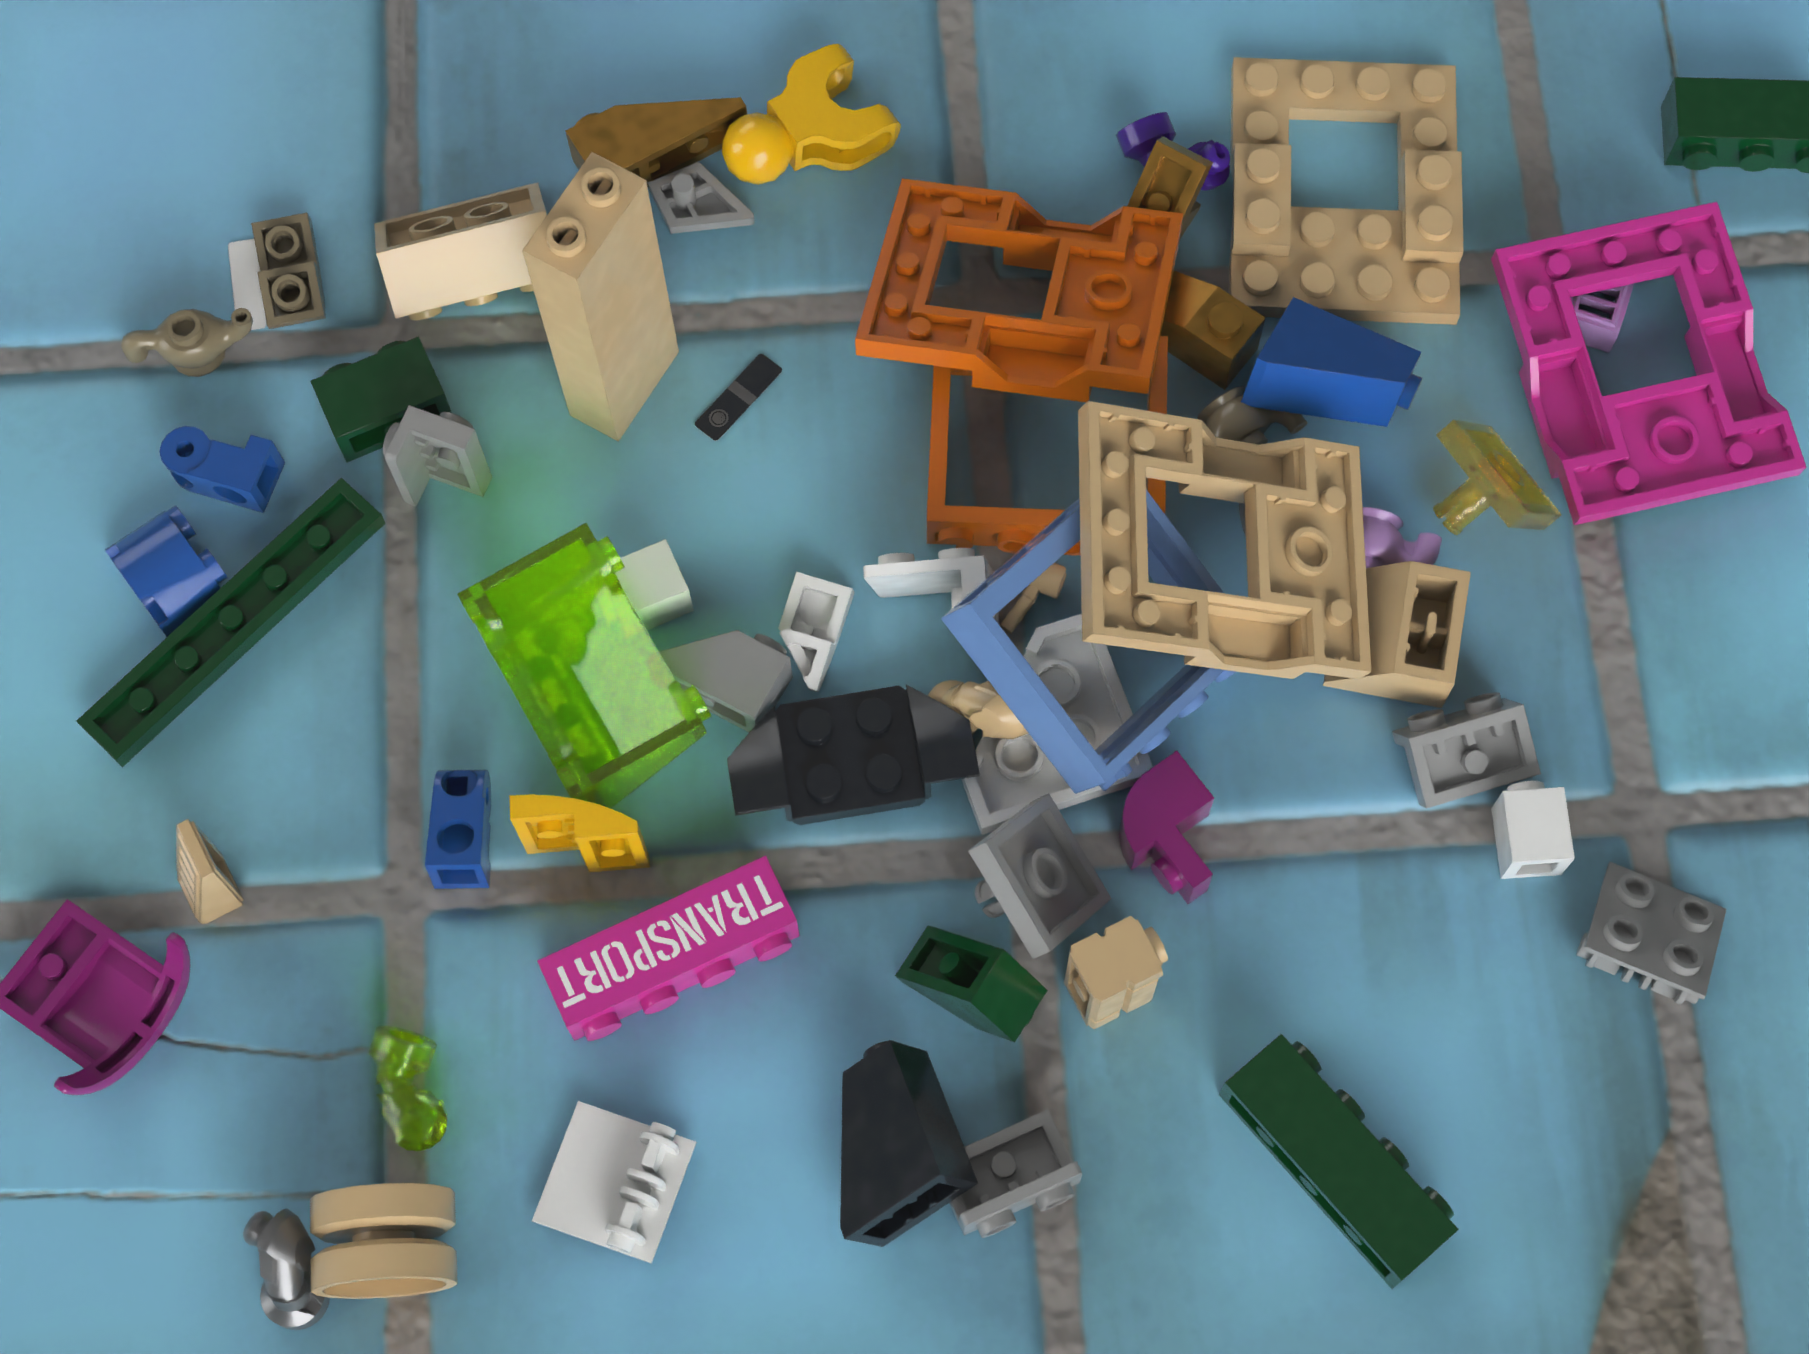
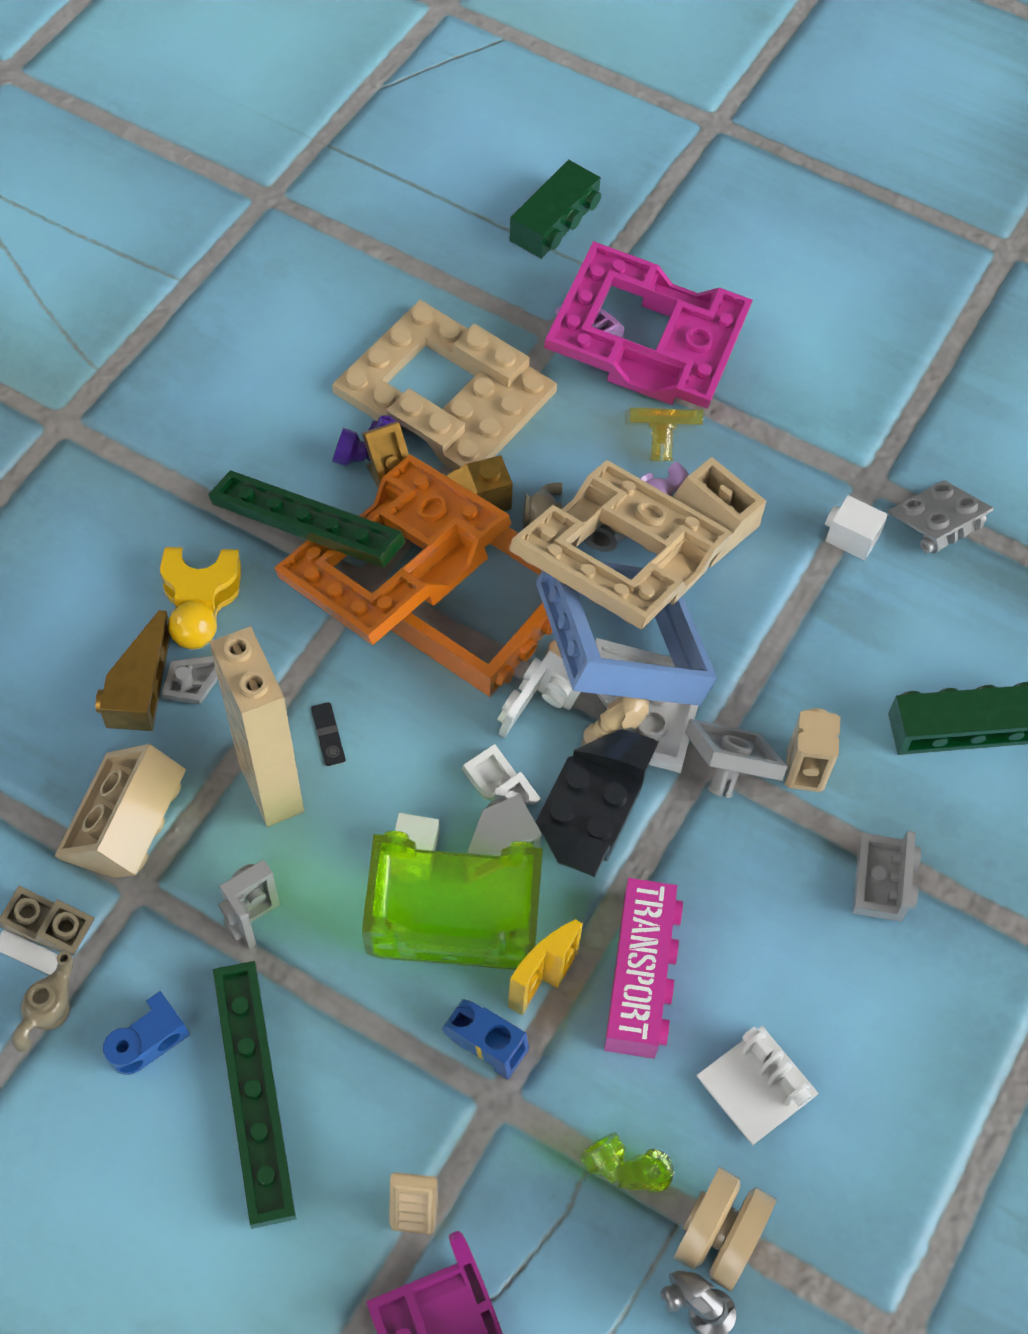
camera: 60 degrees left, 10 degrees down
blue cylinder [105,505,228,637] -> none
dark green brick [310,336,452,462] -> none
black slope [840,1040,978,1247] -> none
dark green slope [895,925,1048,1042] -> none
magenta brick [1119,750,1214,904] -> none
blue slope [1241,297,1422,427] -> none
light grey bracket [1392,692,1541,809] -> none
none -> dark green plate [208,470,405,568]

